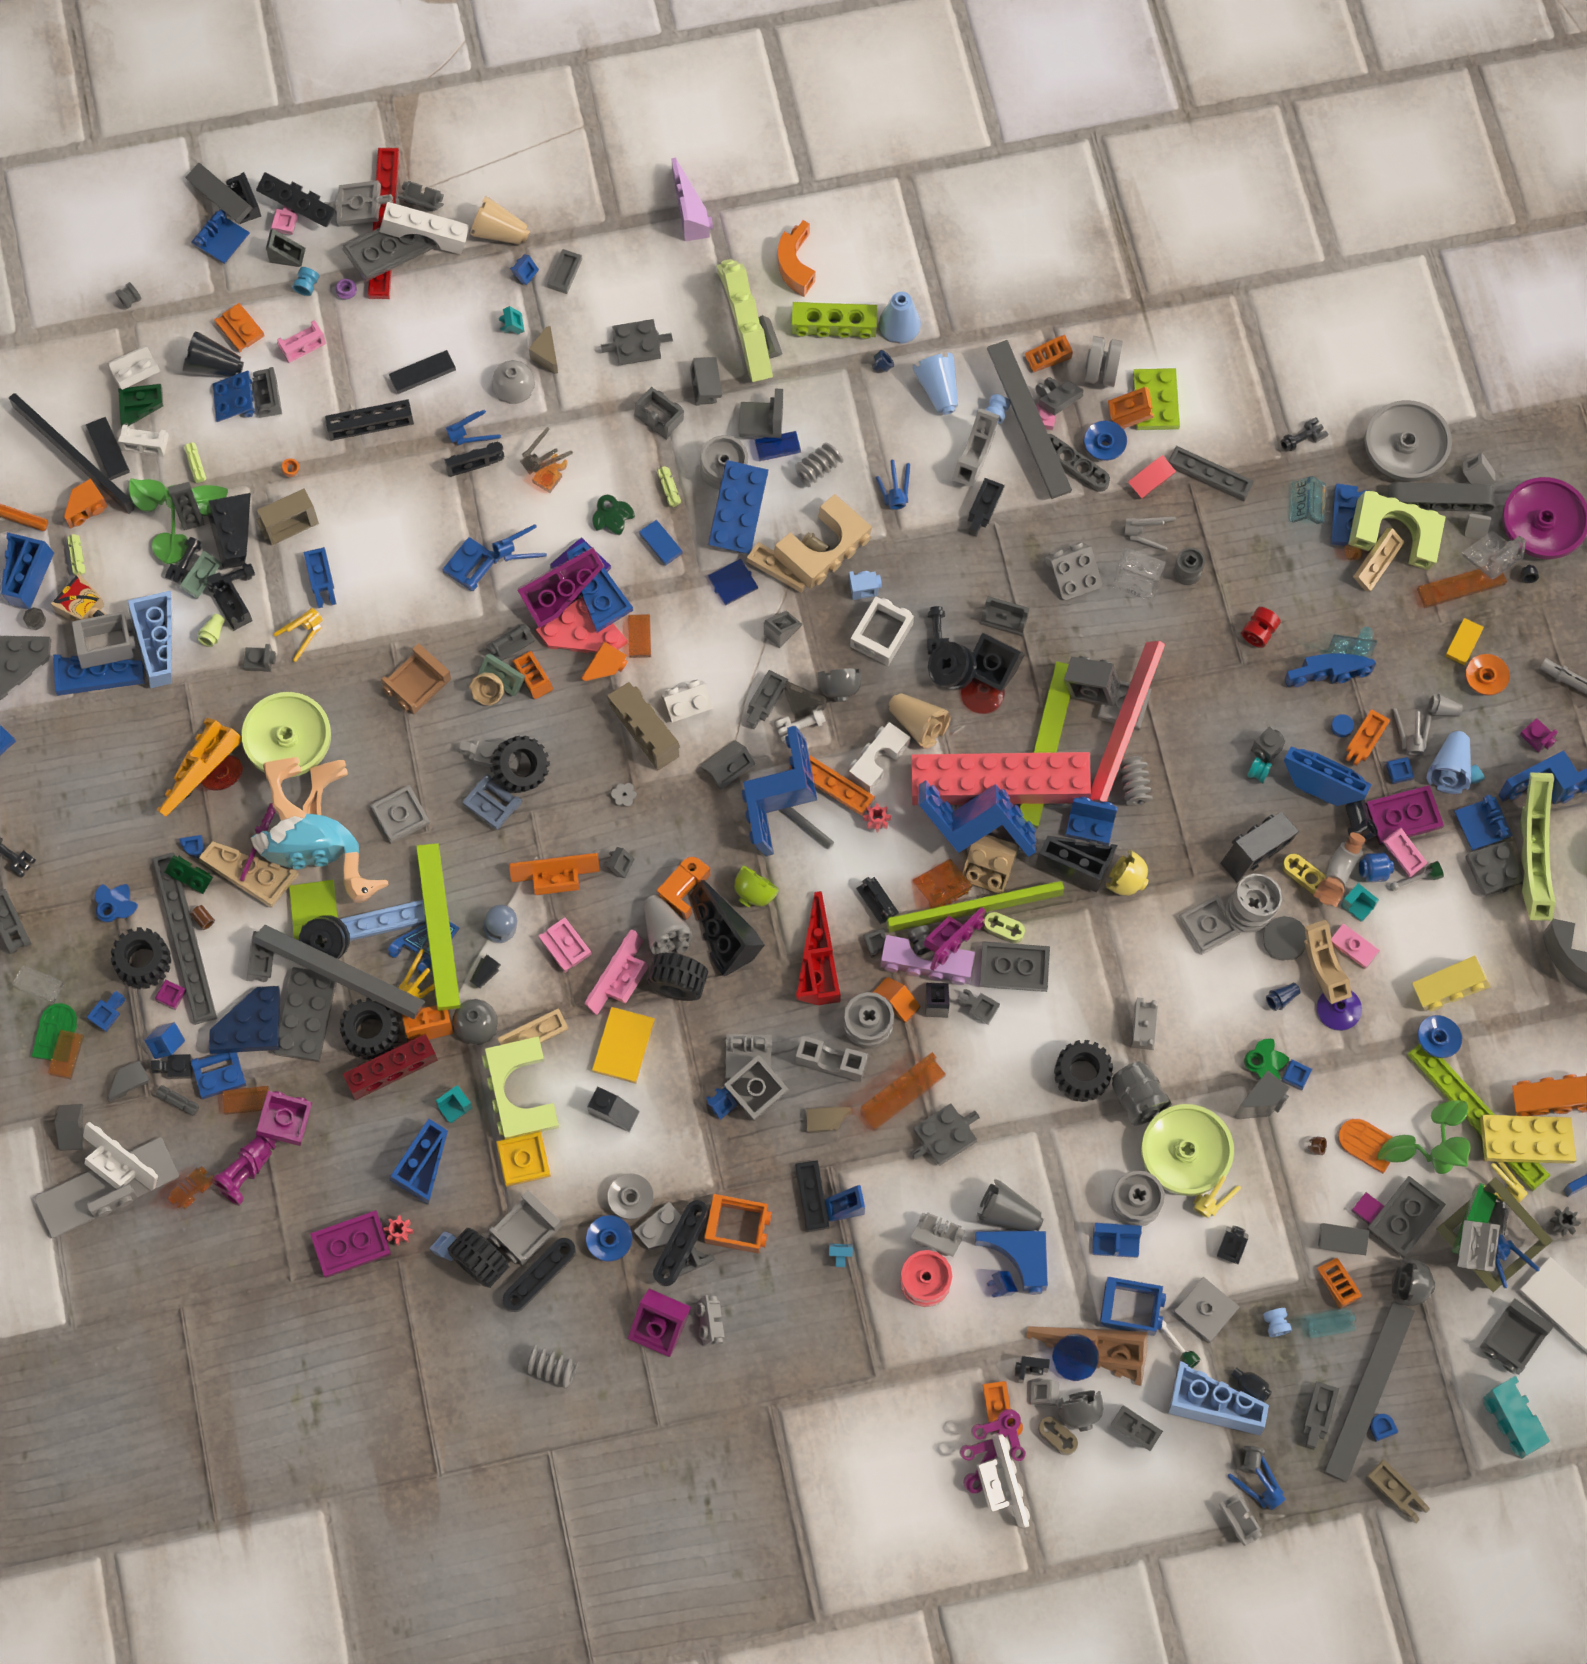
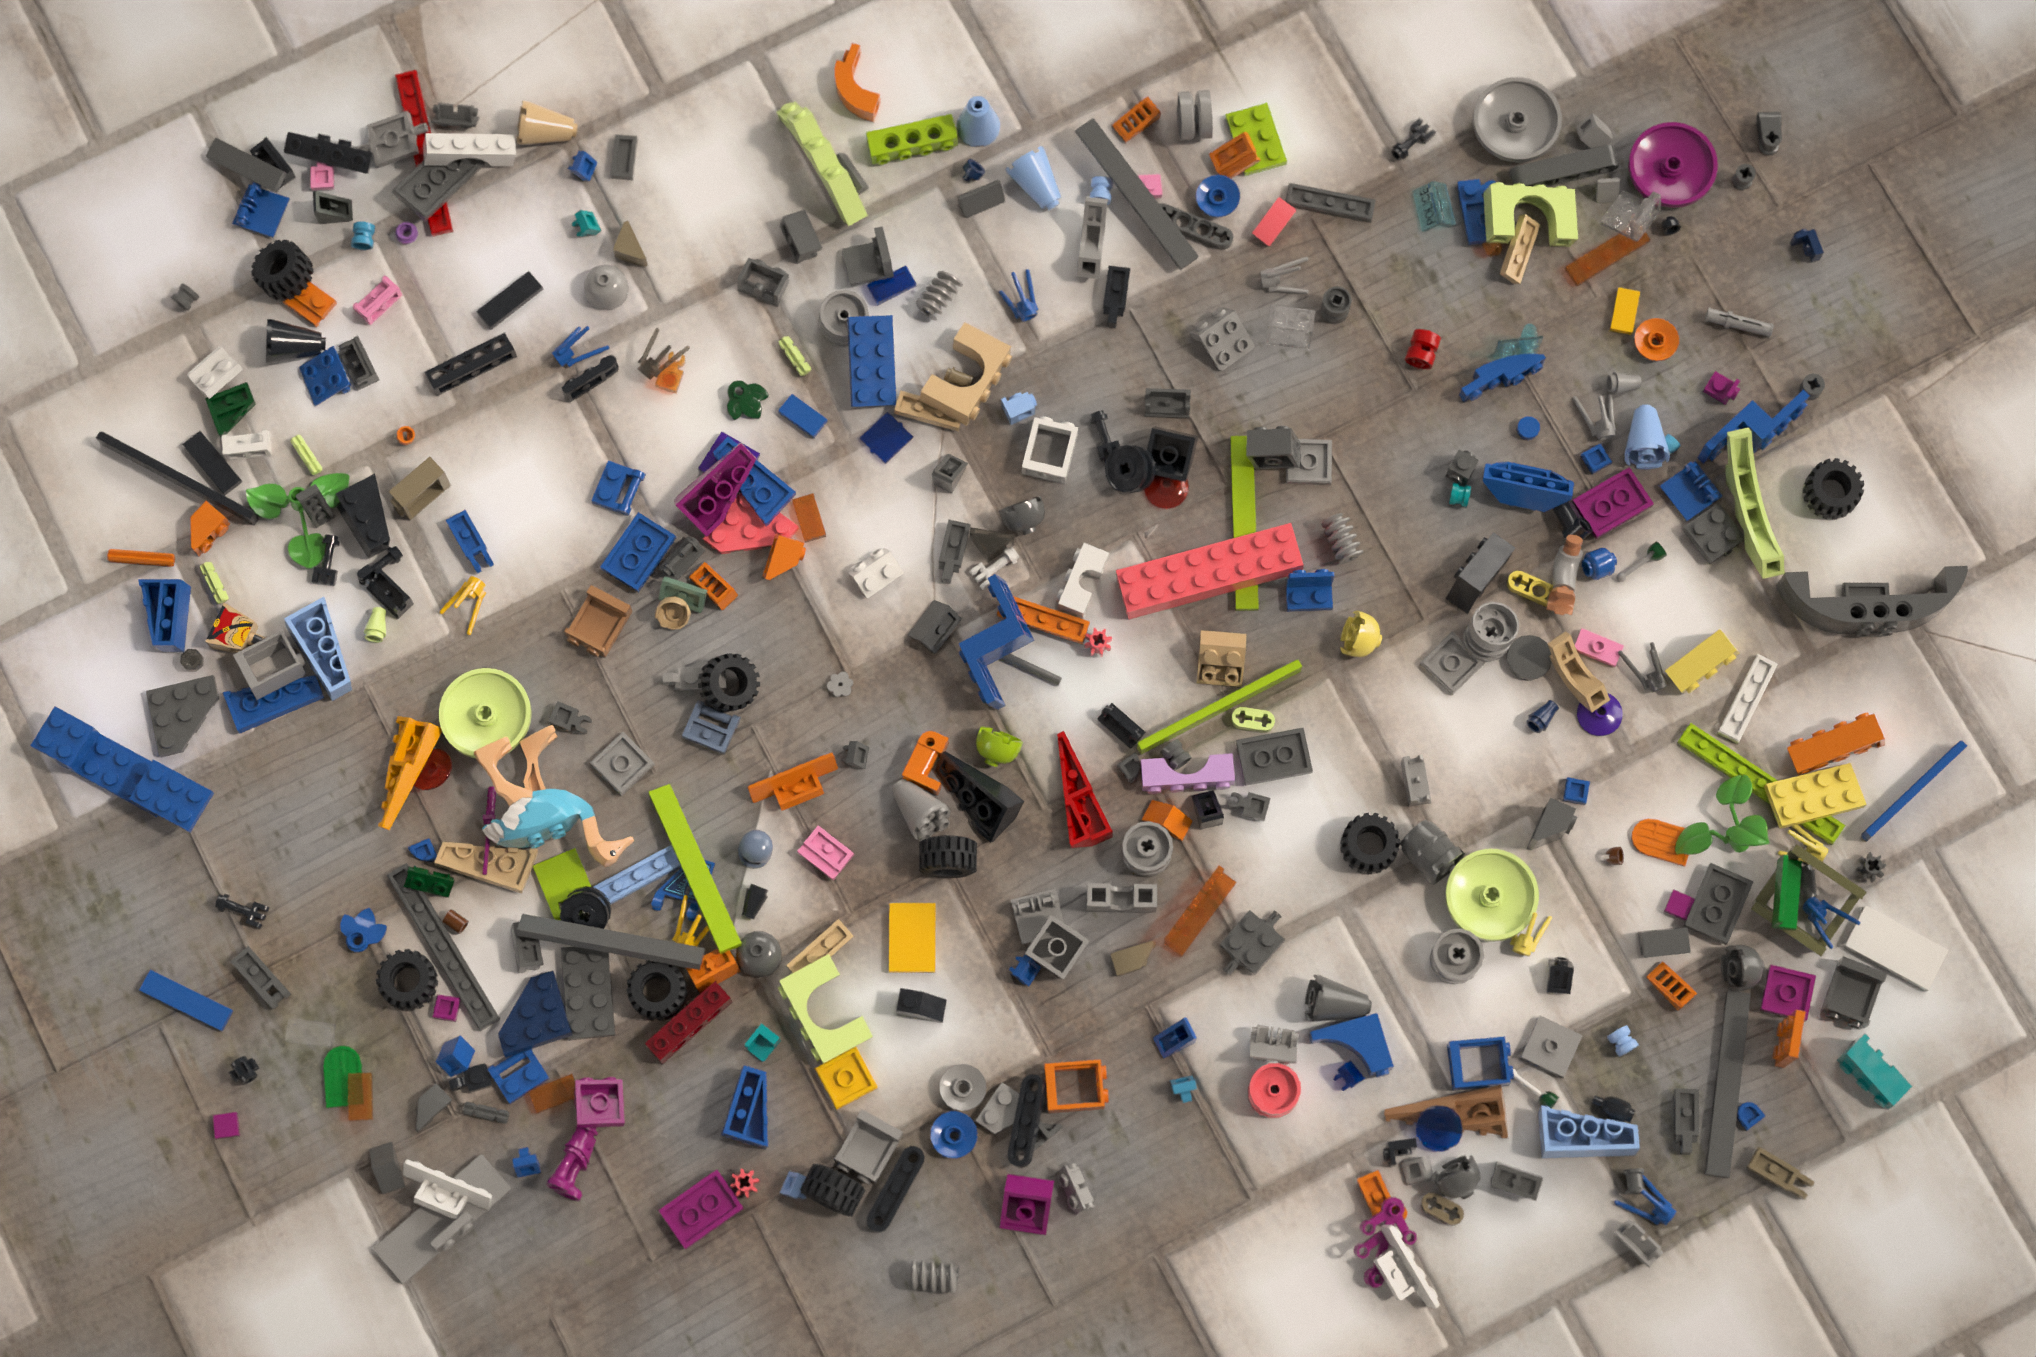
camera: 15 degrees left, 5 degrees up
blue plate [87,991,126,1032] -> none
clear orange hinge [167,1166,214,1210] -> none
sand green plate [179,551,222,599] -> none
dark grey bracket [244,644,276,672] -> none
blue plant [492,524,547,562] -> none
bright pink bracket [585,930,649,1015] -> none
dark grey plate [601,319,673,365] -> none
dark tan wedge [607,682,680,771] -> none
lavender wedge [671,157,713,241] -> none
black tile [795,1160,829,1232] -> none
tan cone [889,693,951,749] -> none
clear orange hinge [912,859,973,909] -> none
blue bracket [918,780,1037,857] -> none
magenta bracket [923,907,985,971] -> none
dark grey hinge [1035,377,1084,416] -> none
black wedge [1035,836,1118,893] -> none
coral tile [1090,641,1165,803] -> none
blue panel [1093,1223,1142,1258] -> none
green plate [1244,1039,1289,1080] -> none
clear light blue hinge [1305,1308,1356,1339] -> none
teal panel [1341,883,1379,922] -> none
orange hinge [1345,709,1390,766] -> none
bright pink plate [1382,828,1427,877] -> none
blue dish [1418,1015,1462,1058] -> none
light grey slope [1458,1220,1500,1271] -> none
none -> black tyre [251,239,314,301]
none -> blue tile [513,1147,541,1178]
none -> dark grey plate [548,701,592,734]
none -> blue plate [600,512,676,593]
none -> dark grey slope [959,180,1005,218]
none -> dark grey plant [1618,642,1668,692]
none -> white tile [1717,654,1778,744]
none -> magenta plate [1760,964,1816,1022]
none -> orange plate [1773,1010,1805,1068]

